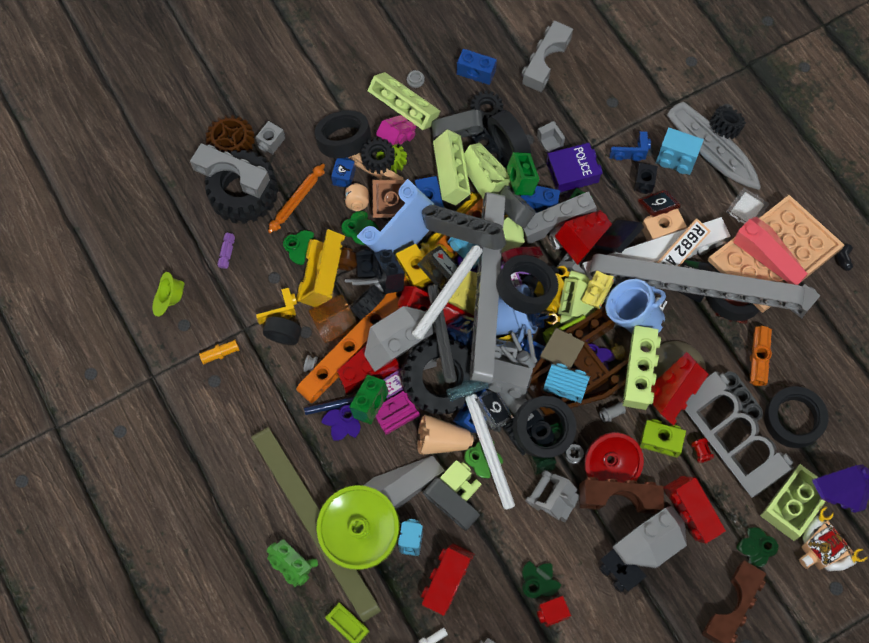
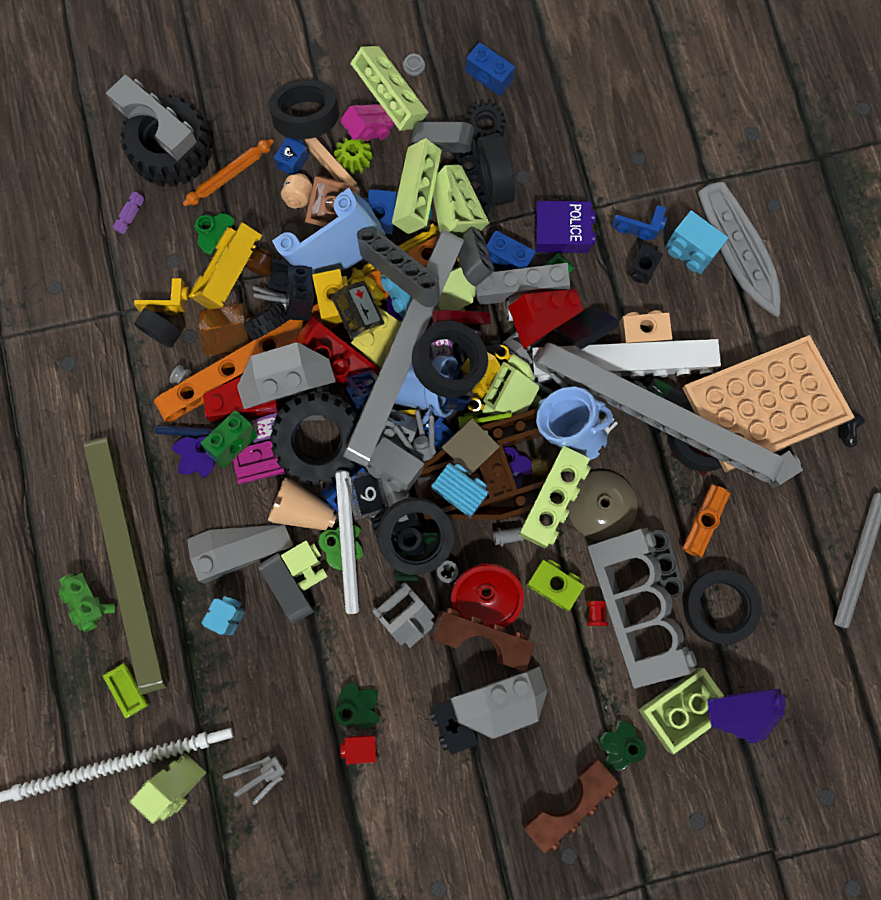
camera: 15 degrees right, 10 degrees up
lime piece [152,272,184,317] -> none
light orange pin [199,339,240,365] -> none
reddish brown gear [205,115,255,154] -> none
light grey brick [256,121,285,154] -> none
lime dish [317,485,400,570] -> none
green plate [341,211,378,245] -> none
black tyre [361,137,395,174] -> none
white axle [412,245,483,340] -> none
red wedge [421,543,475,616] -> none
dark grey axle [428,284,456,383] -> none
clear light blue pin [447,381,489,402] -> none
green brick [506,152,540,196] -> none
light grey arch [521,21,573,92] -> none
light grey panel [537,121,565,153] -> none
light yellow hips [581,270,615,309] -> none
piece [638,190,681,217] -> none
red wedge [651,352,709,426] -> none
tile [656,219,711,266] -> none
red wedge [663,476,726,544] -> none
black tyre [709,106,746,139] -> none
clear piece [726,188,769,224] -> none
coral wedge [733,217,808,285] -> none
torso [799,506,868,571] -> none

